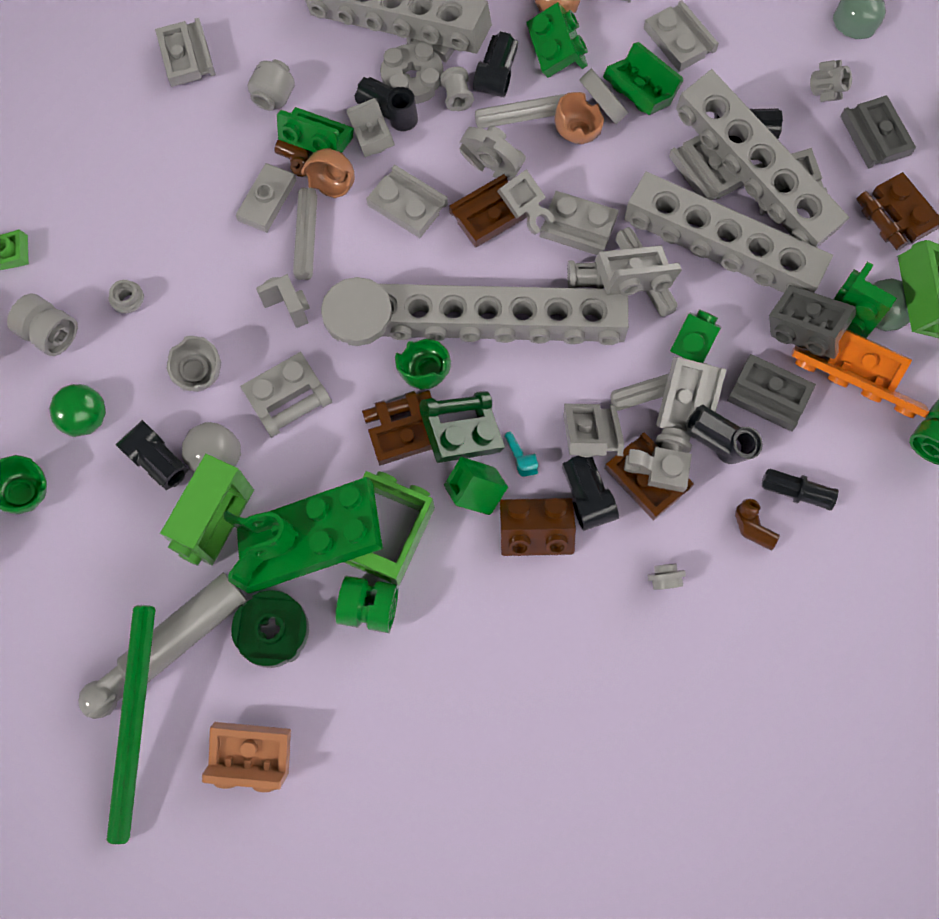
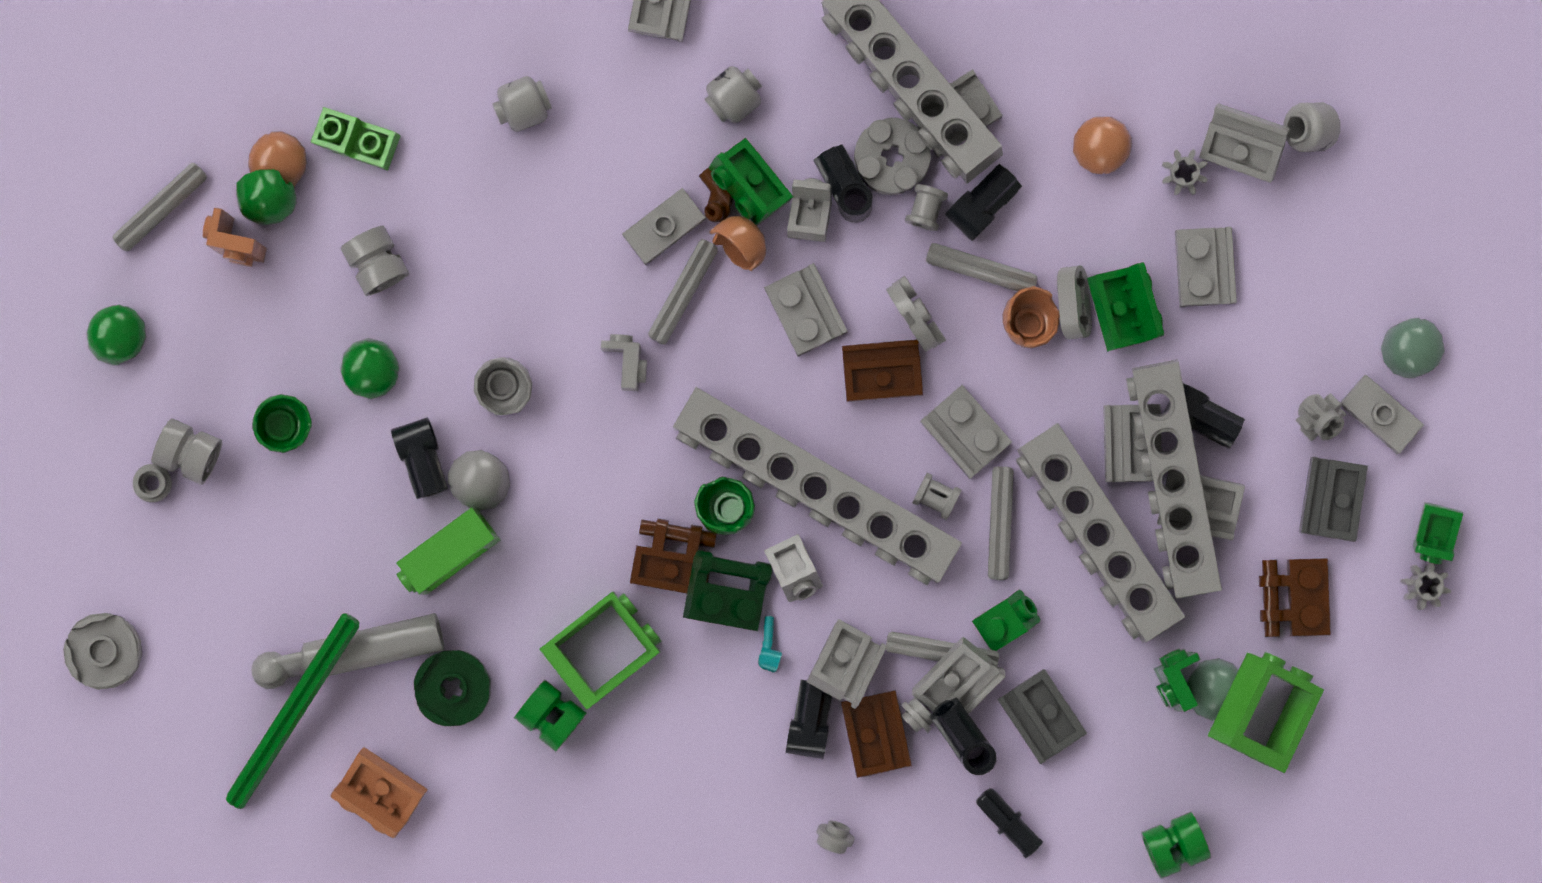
camera: 25 degrees right, 15 degrees up
light grey plate [109,280,144,313] -> none
green plate [224,477,383,594] -> none
light grey plate [240,352,332,438] -> none
light grey tile [321,277,393,346] -> none
green panel [444,456,508,515] -> none
light grey plate [497,169,555,235] -> none
reddish brown bracket [500,498,576,556] -> none
green bracket [526,2,588,78] -> none
light grey bracket [595,245,682,296] -> none
light grey plate [624,447,692,492] -> none
reddish brown arm [735,499,780,551] -> none
dark grey bracket [769,285,856,359] -> none
orange bracket [792,330,930,418] -> none
none -> light grey head [492,76,552,132]
none -> light grey bracket [764,534,823,602]
none -> light grey plate [1340,375,1424,454]

